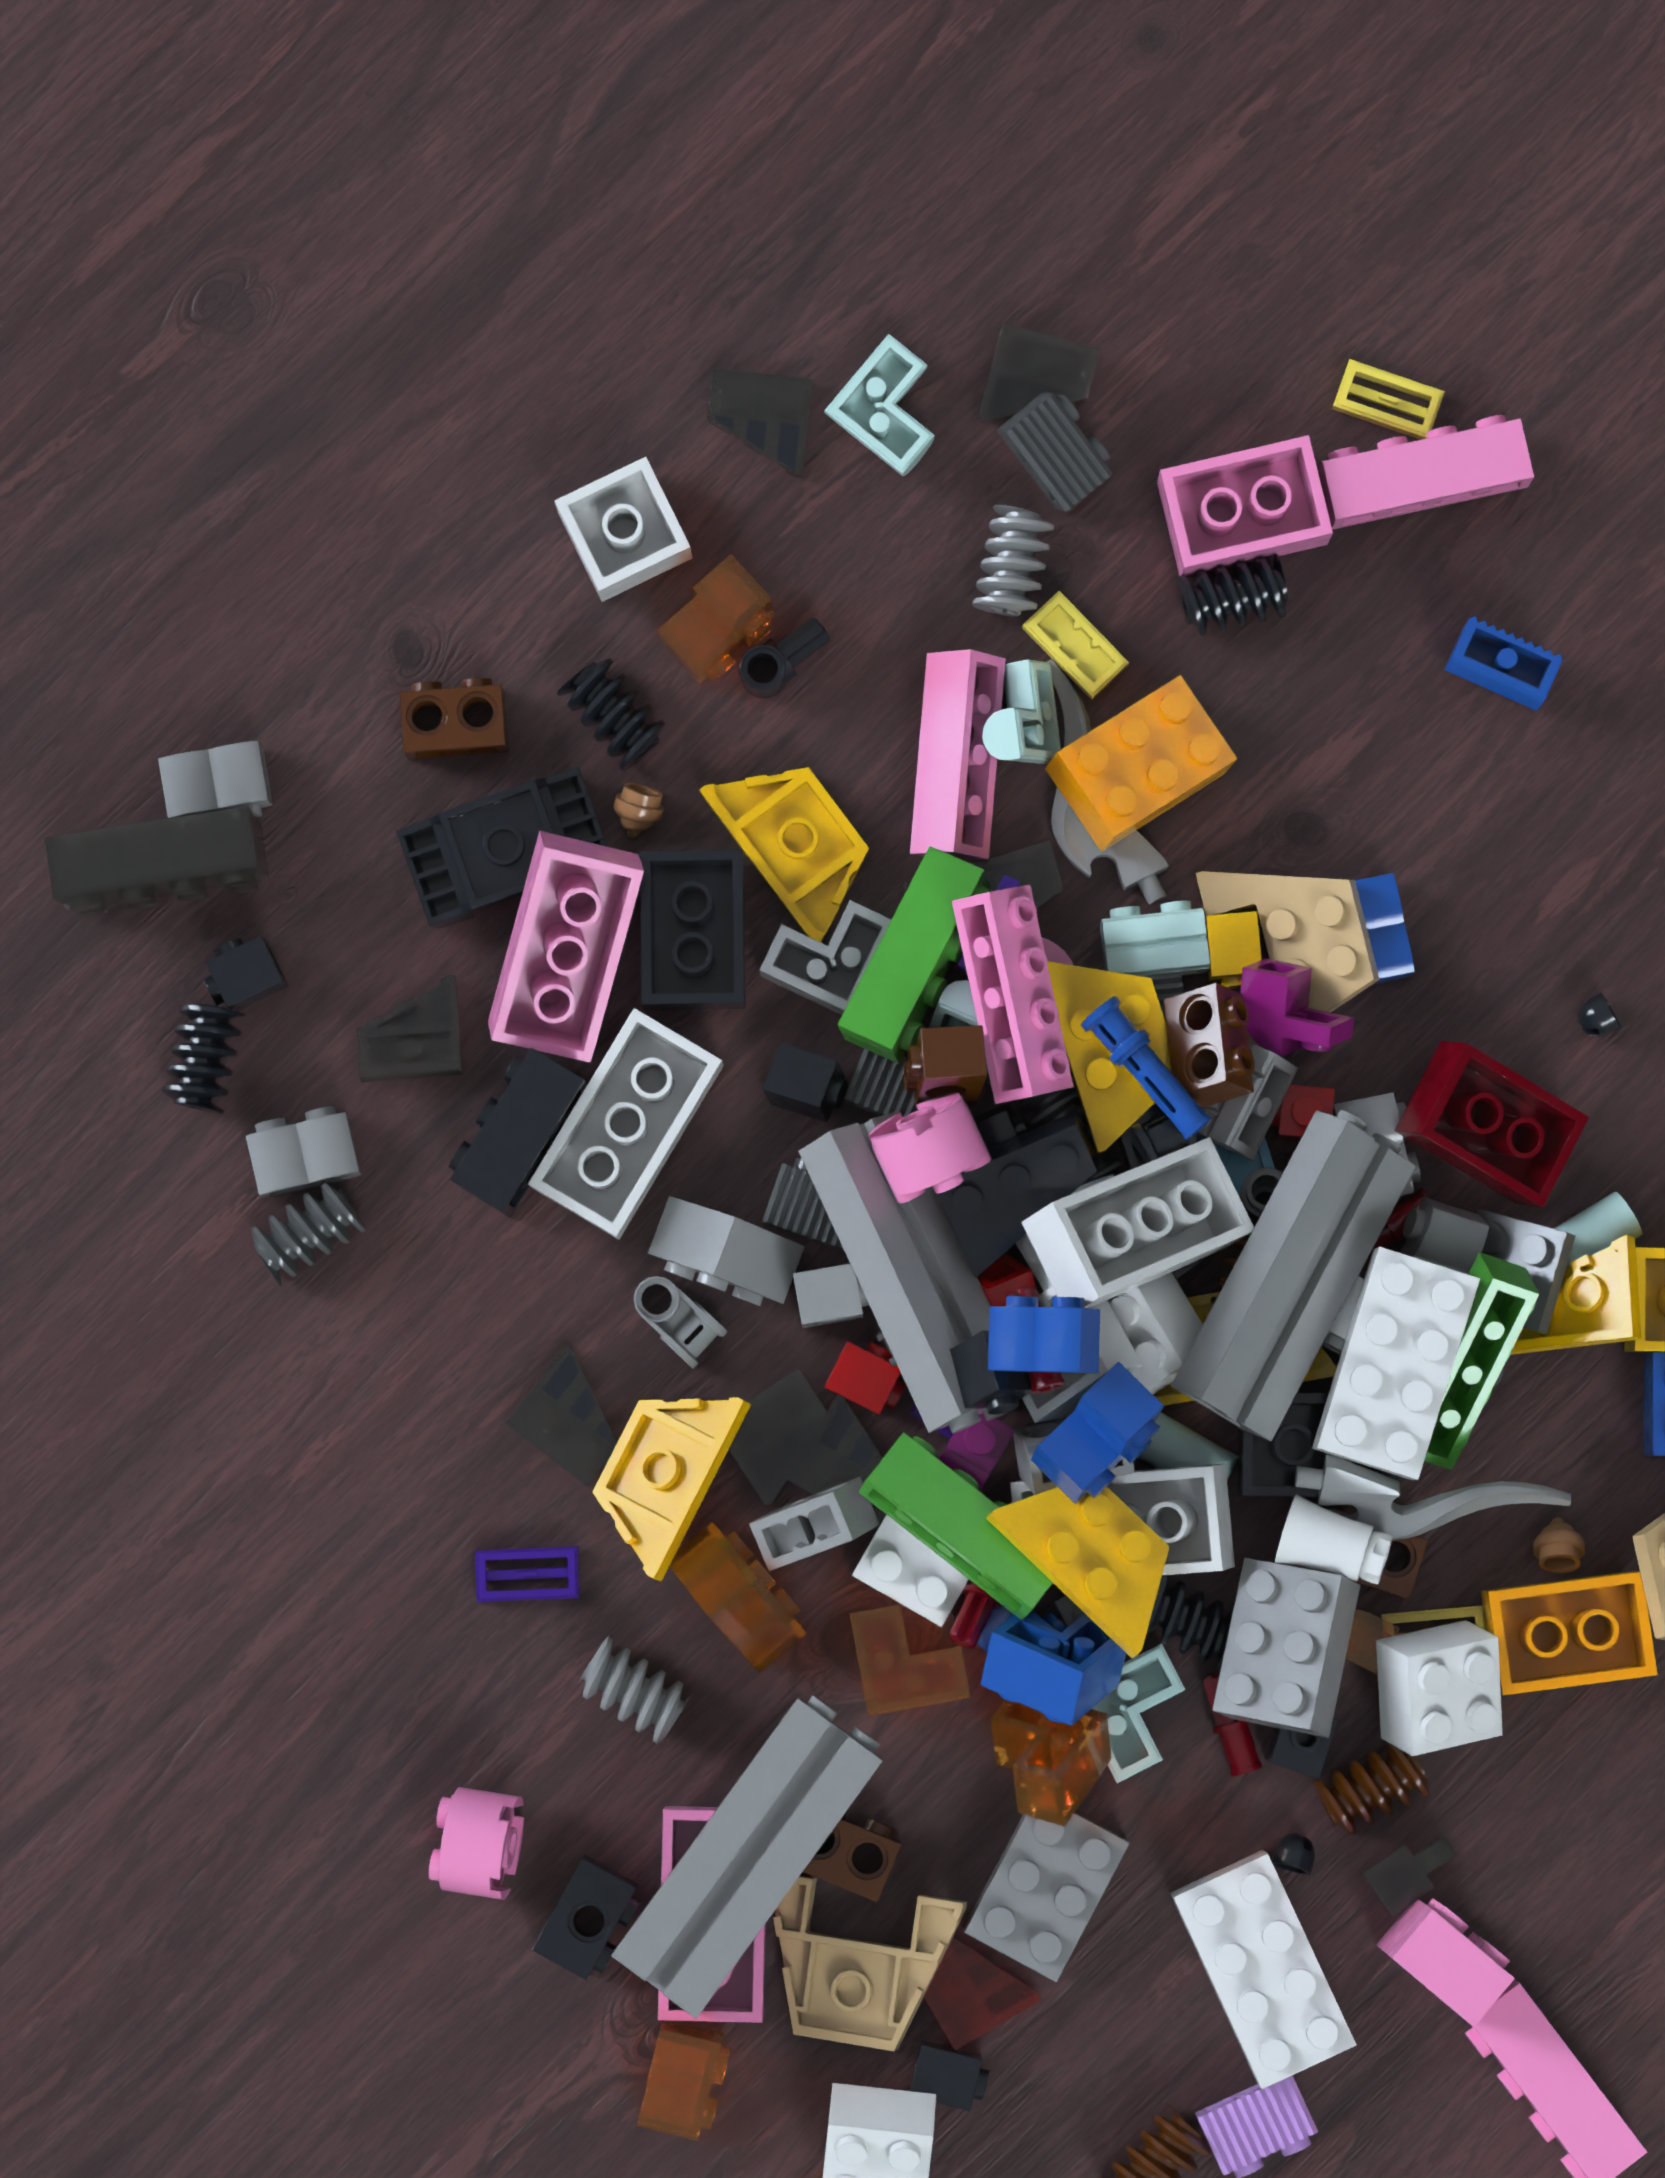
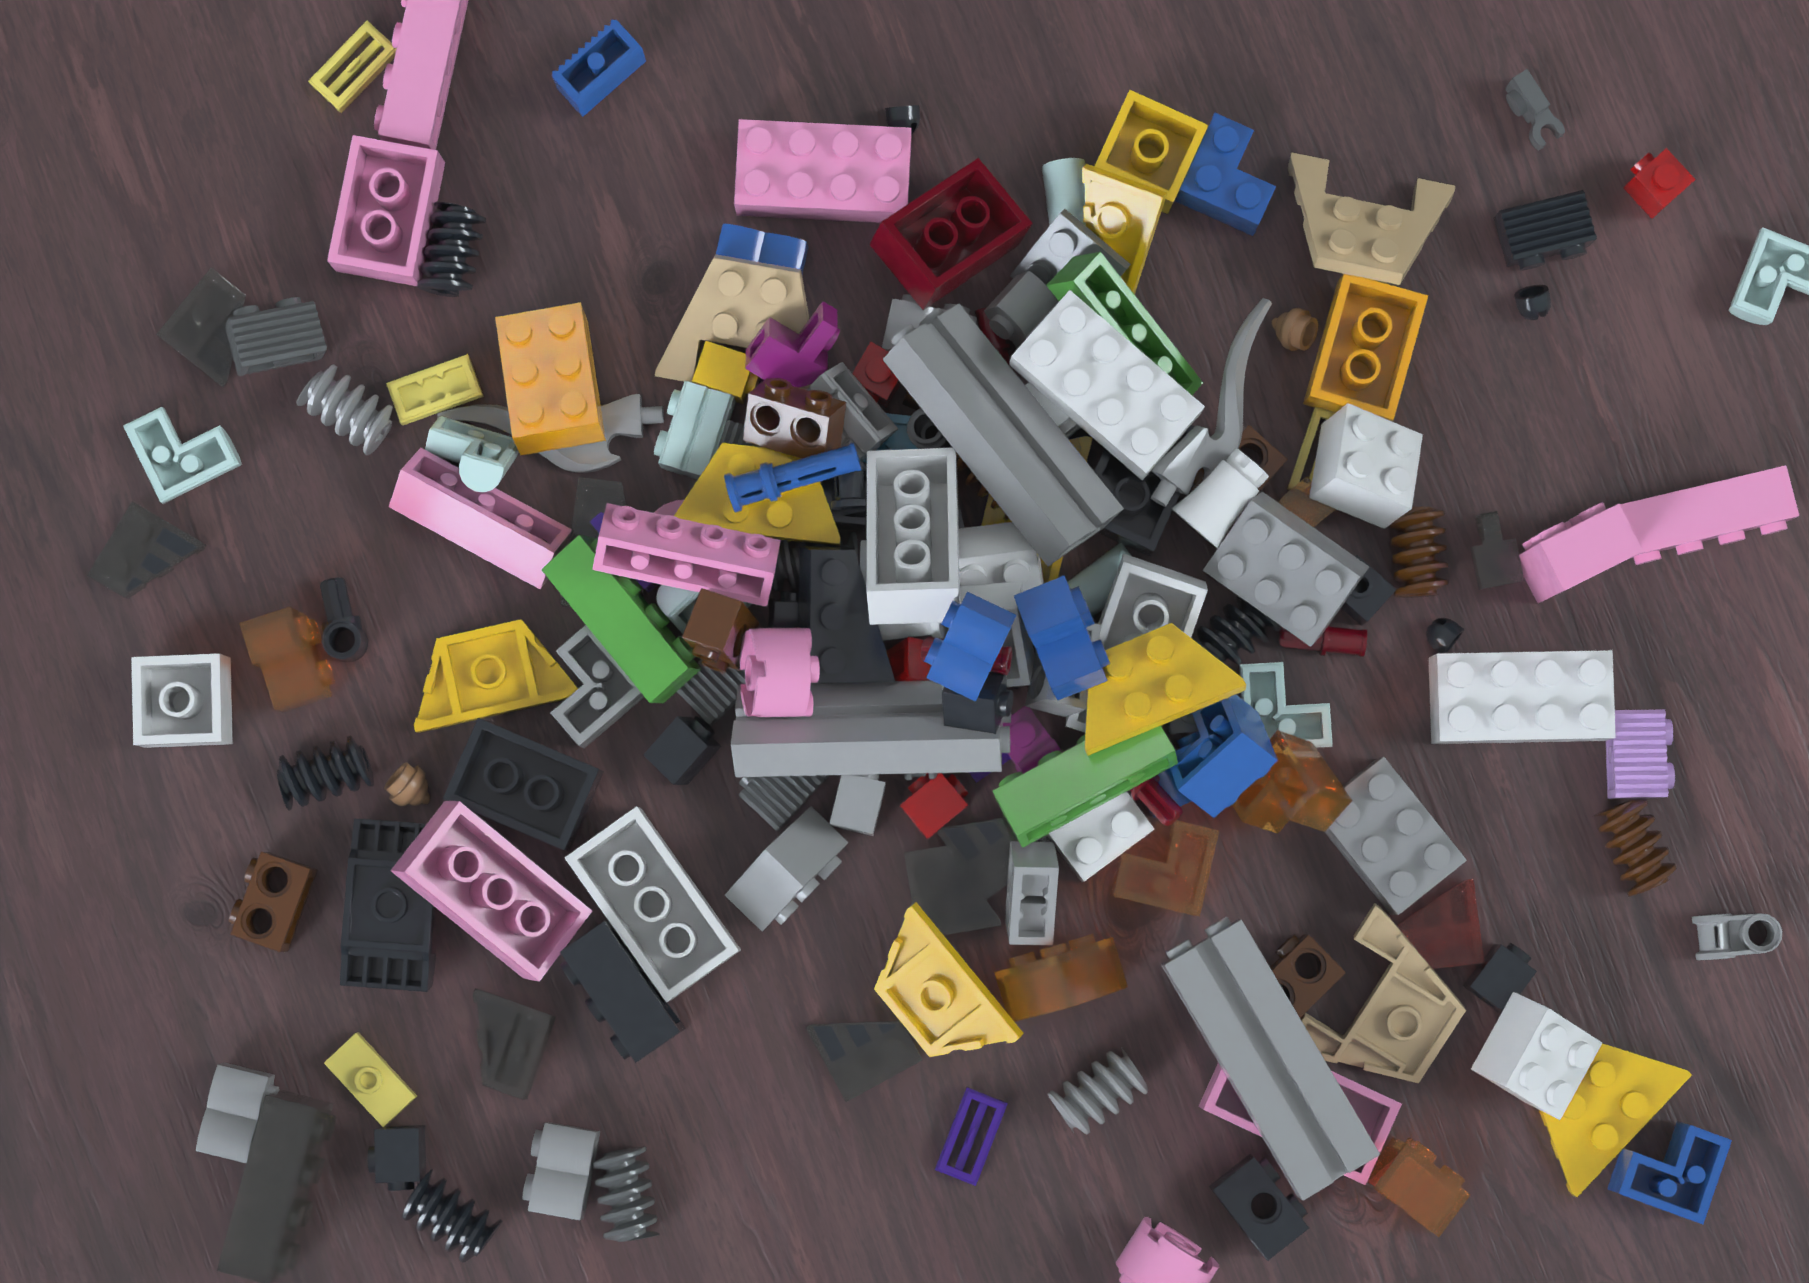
camera: 70 degrees left, 0 degrees up
light grey piece [633,1276,728,1369] -> none
none -> light yellow plate [324,1032,417,1127]
none -> bright pink brick [734,119,911,223]

